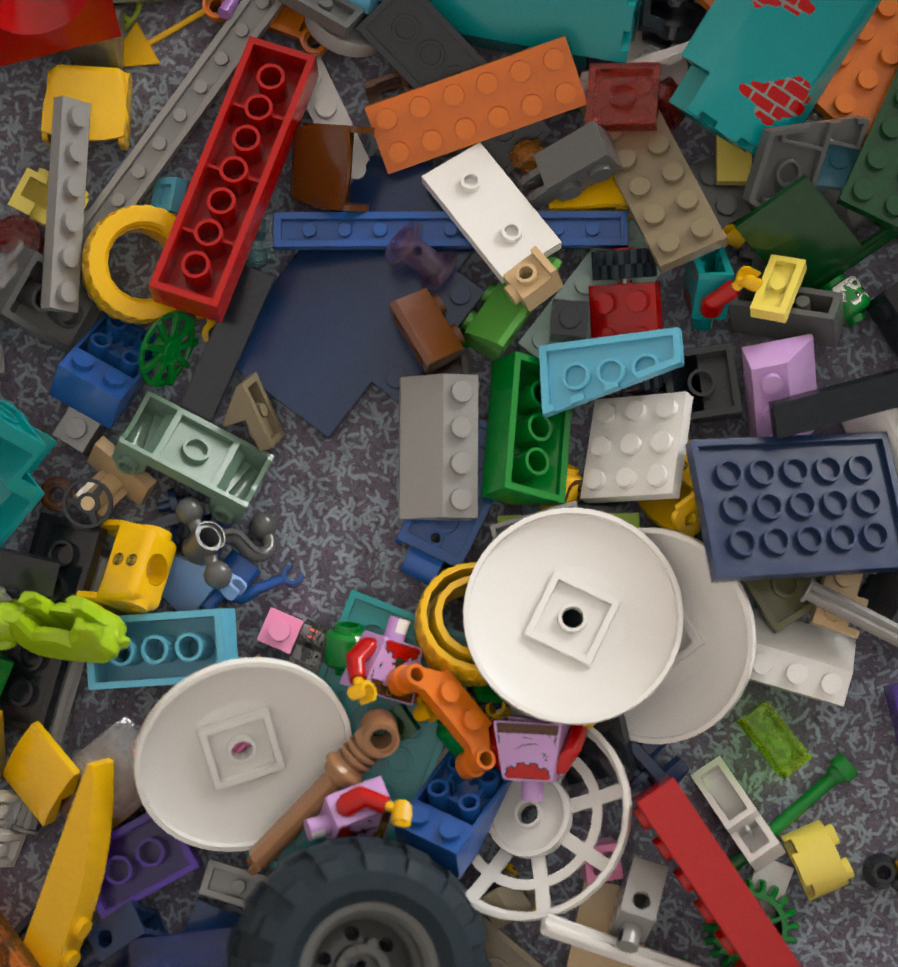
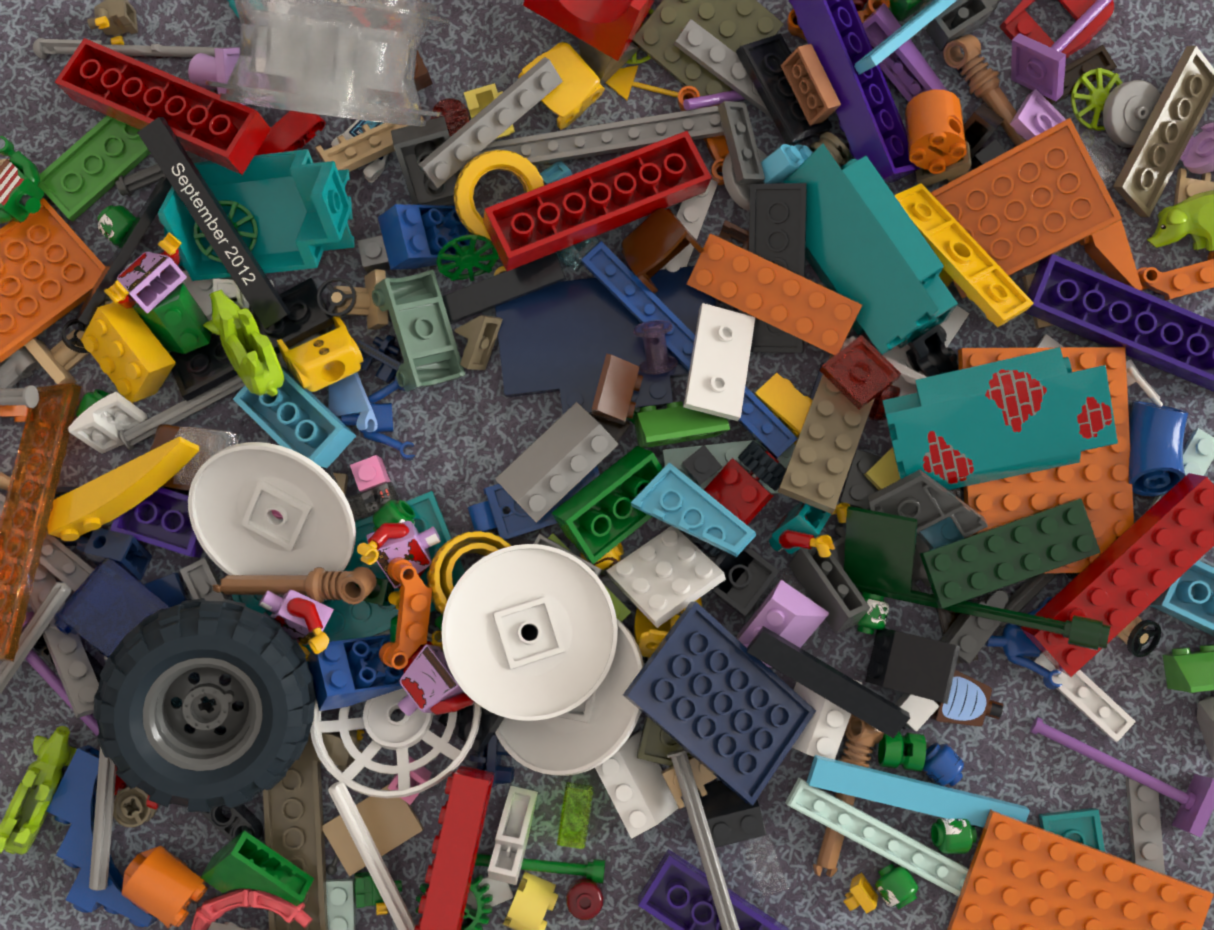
camera: 50 degrees right, 0 degrees up
yellow slope [2,720,80,827] -> none
reddish brown plate [40,476,76,512] -> none
dark grey piece [175,497,277,589] -> none
tan brick [503,246,564,312] -> none
clear orange plate [509,139,543,172] -> none
dark grey hinge [520,120,623,209] -> none
light grey torso [609,856,669,953] -> none
light yellow plate [750,254,807,323] -> none
none -> dark red head [566,878,603,920]

